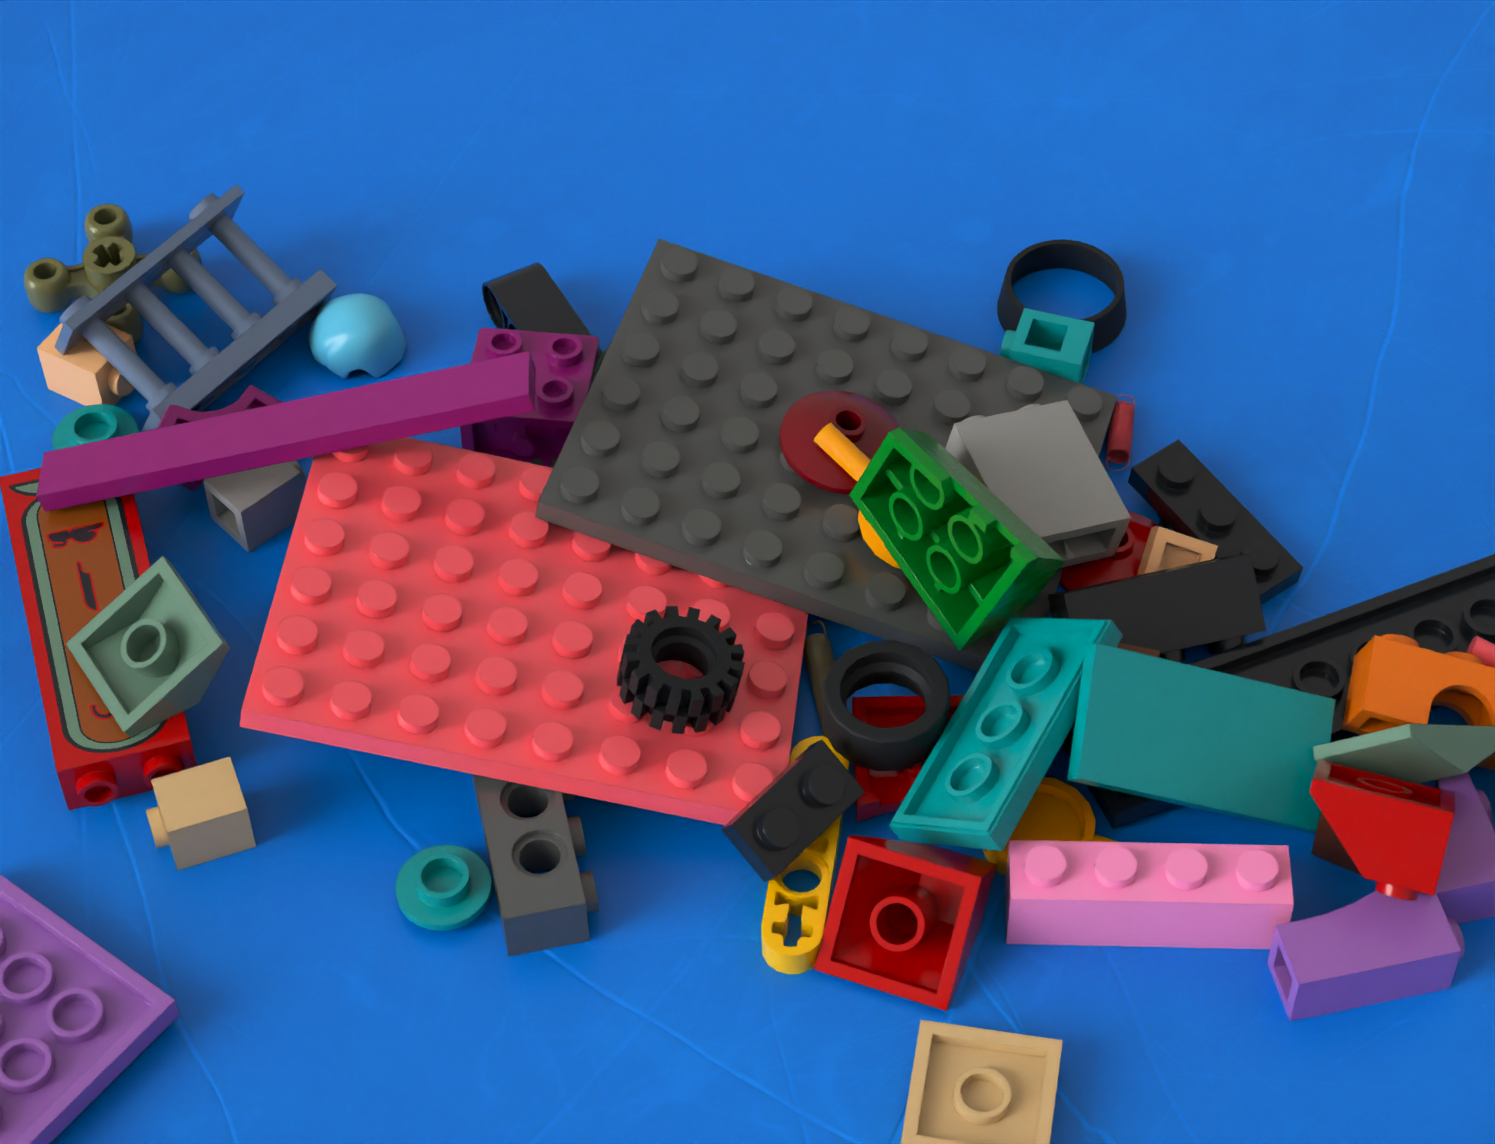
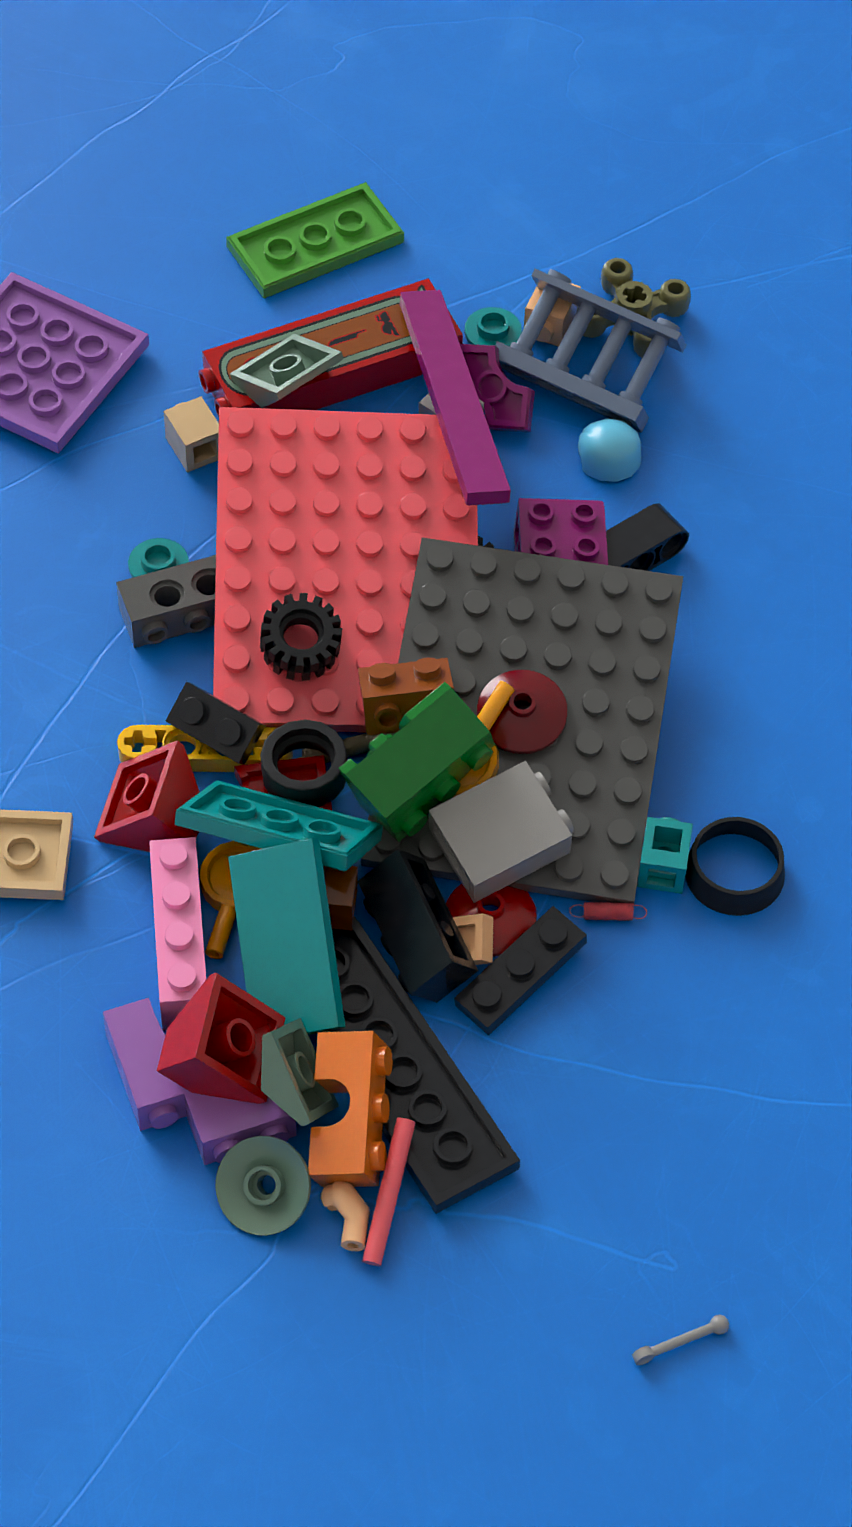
camera: 80 degrees right, 5 degrees up
none -> dark orange bracket [358,658,454,735]

